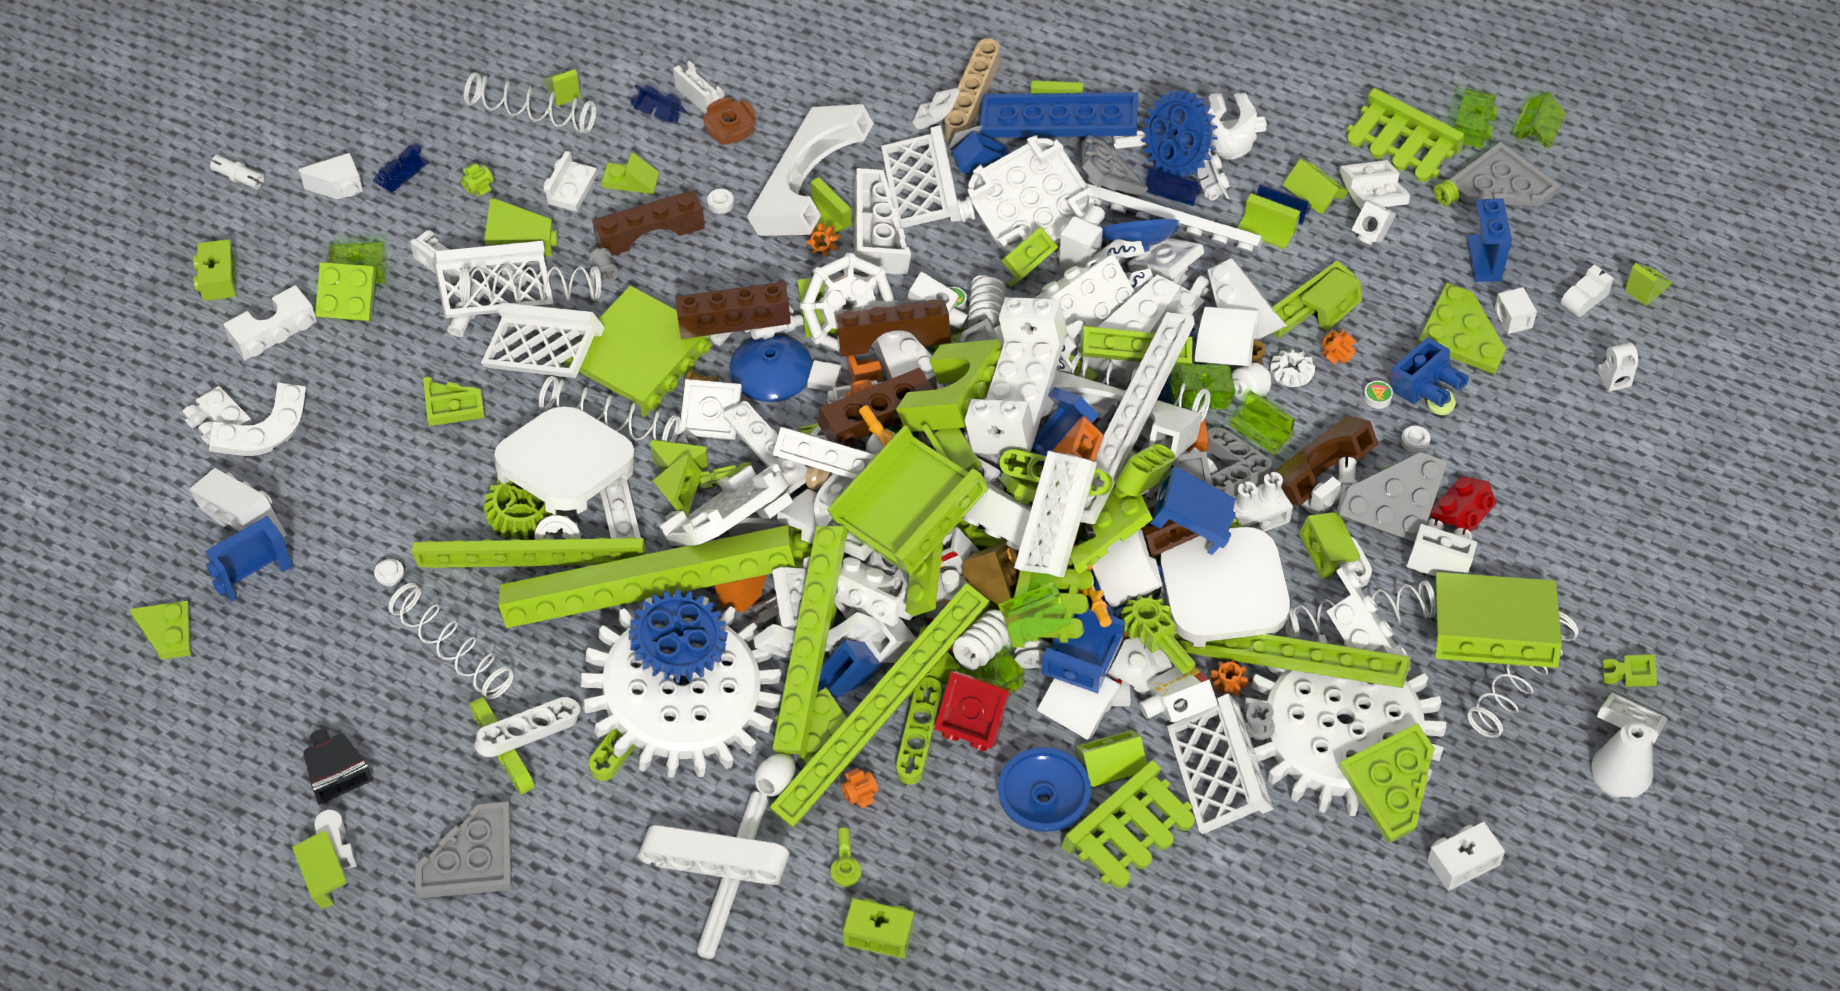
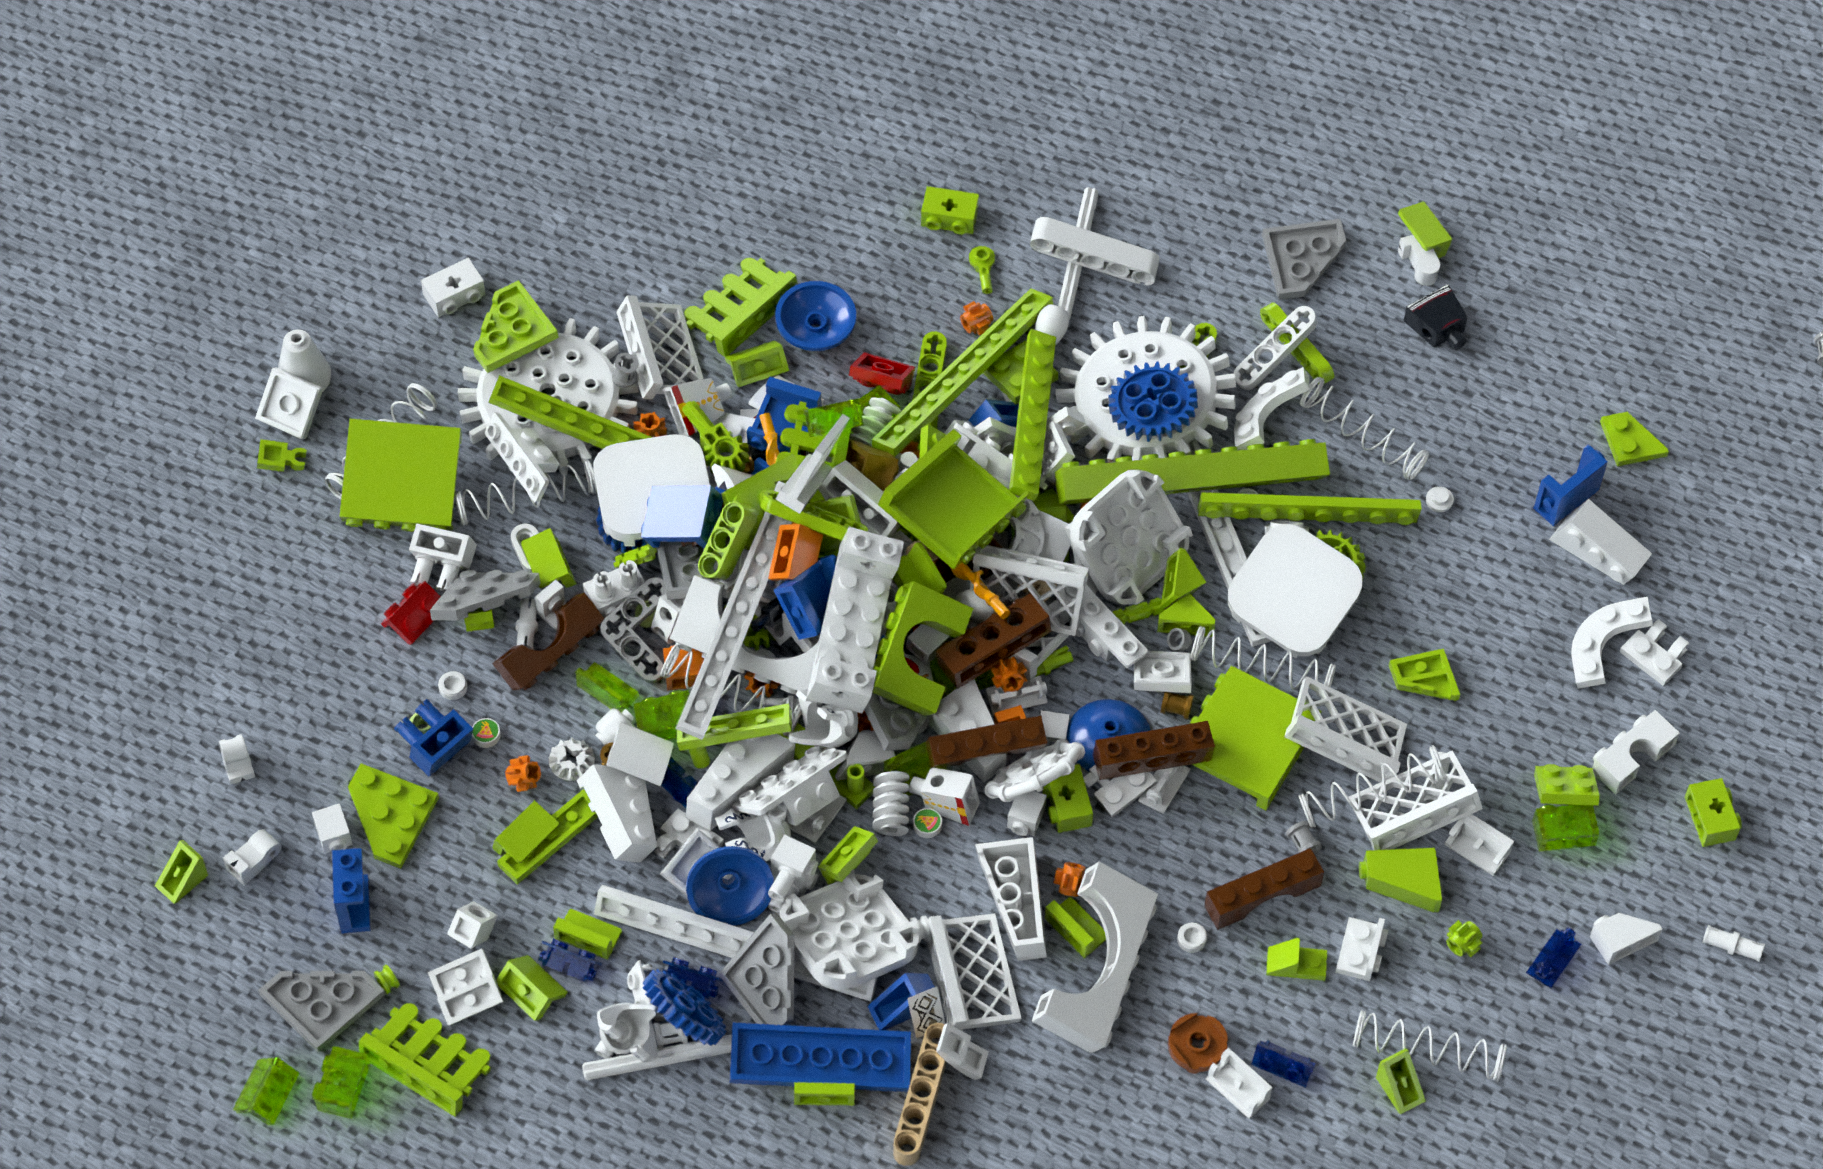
camera: 175 degrees right, 5 degrees up
none -> white plate [1234,367,1310,450]

